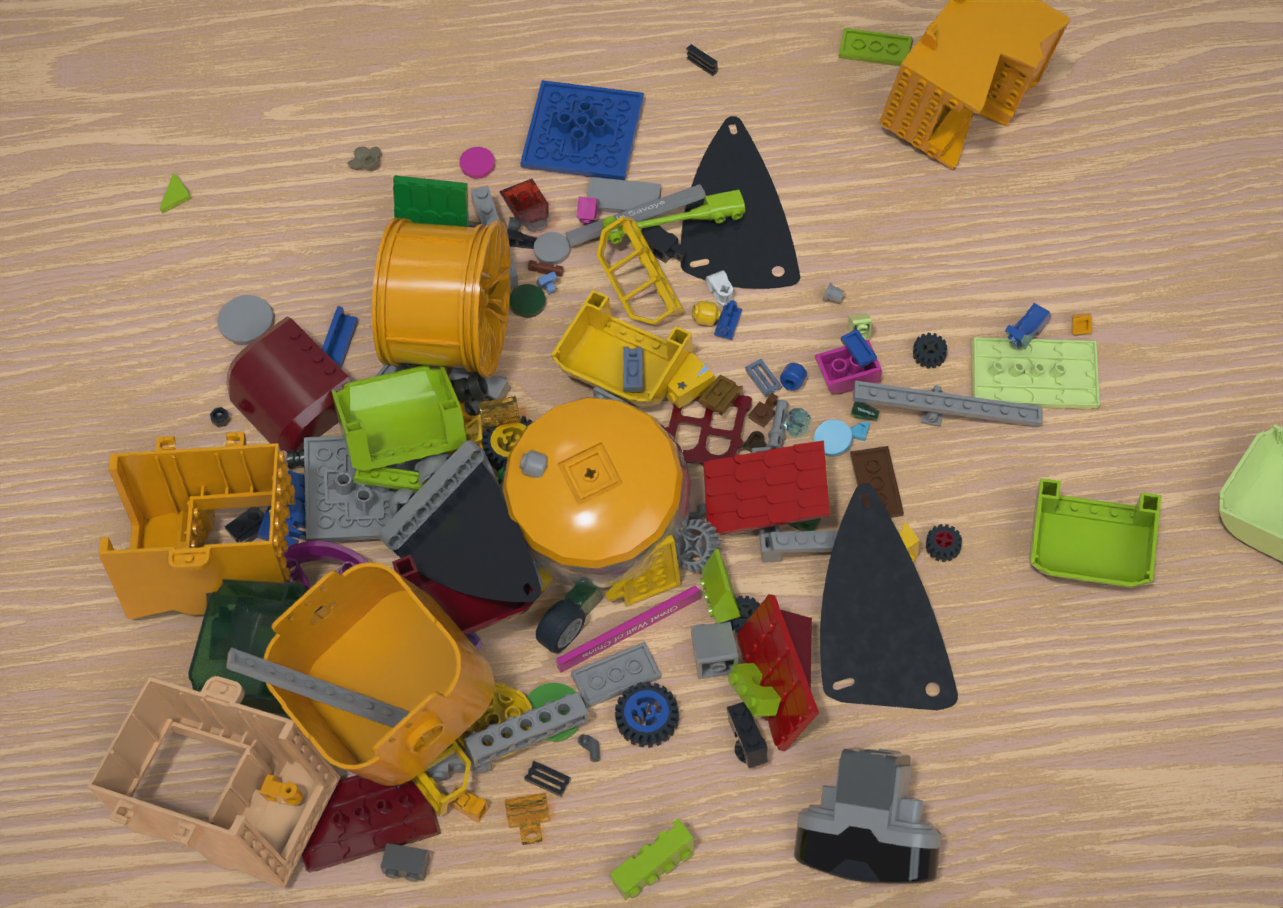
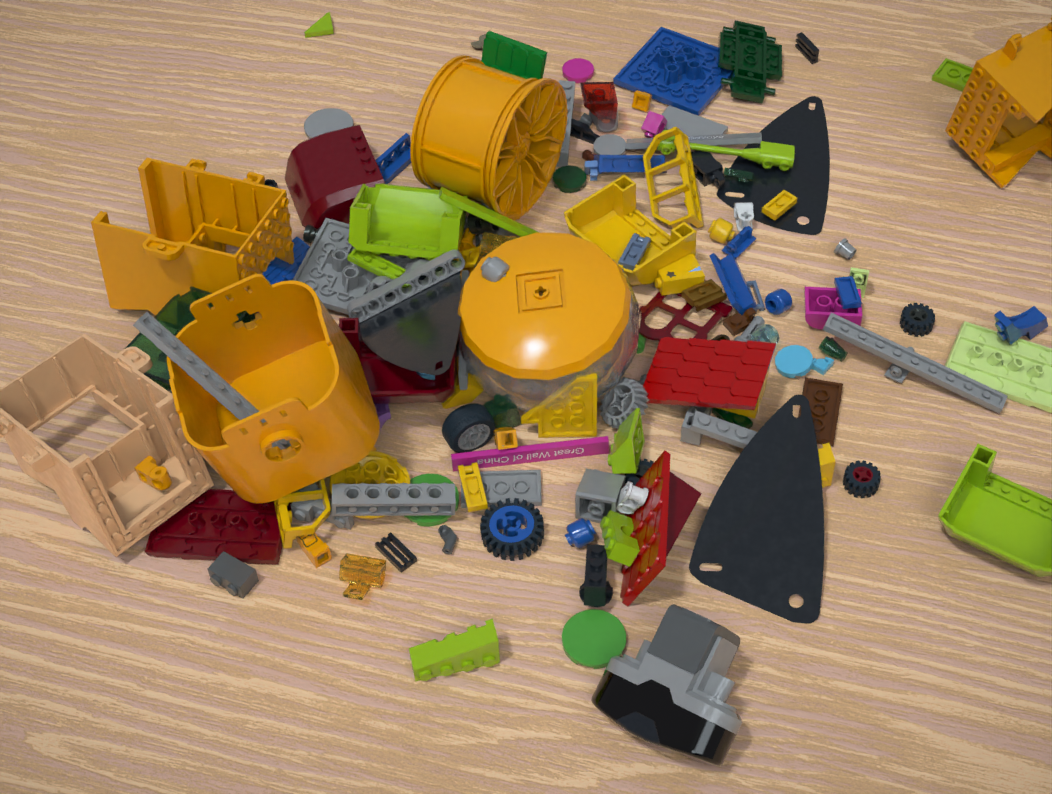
camera: 20 degrees right, 10 degrees down
none -> lime tile [439,187,538,237]
none -> yellow plate [457,462,488,512]
none -> light orange leg [494,427,518,450]
none -> bright green tile [562,609,626,669]
none -> blue head [565,518,596,548]
none -> blue fence [594,155,665,172]
none -> white piece [616,481,649,514]
none -> light orange tile [632,90,652,112]
none -> blue fence [709,253,757,315]
none -> dark green piece [718,20,782,103]
none -> clear green plate [724,168,755,183]
none -> yellow plate [762,190,798,220]

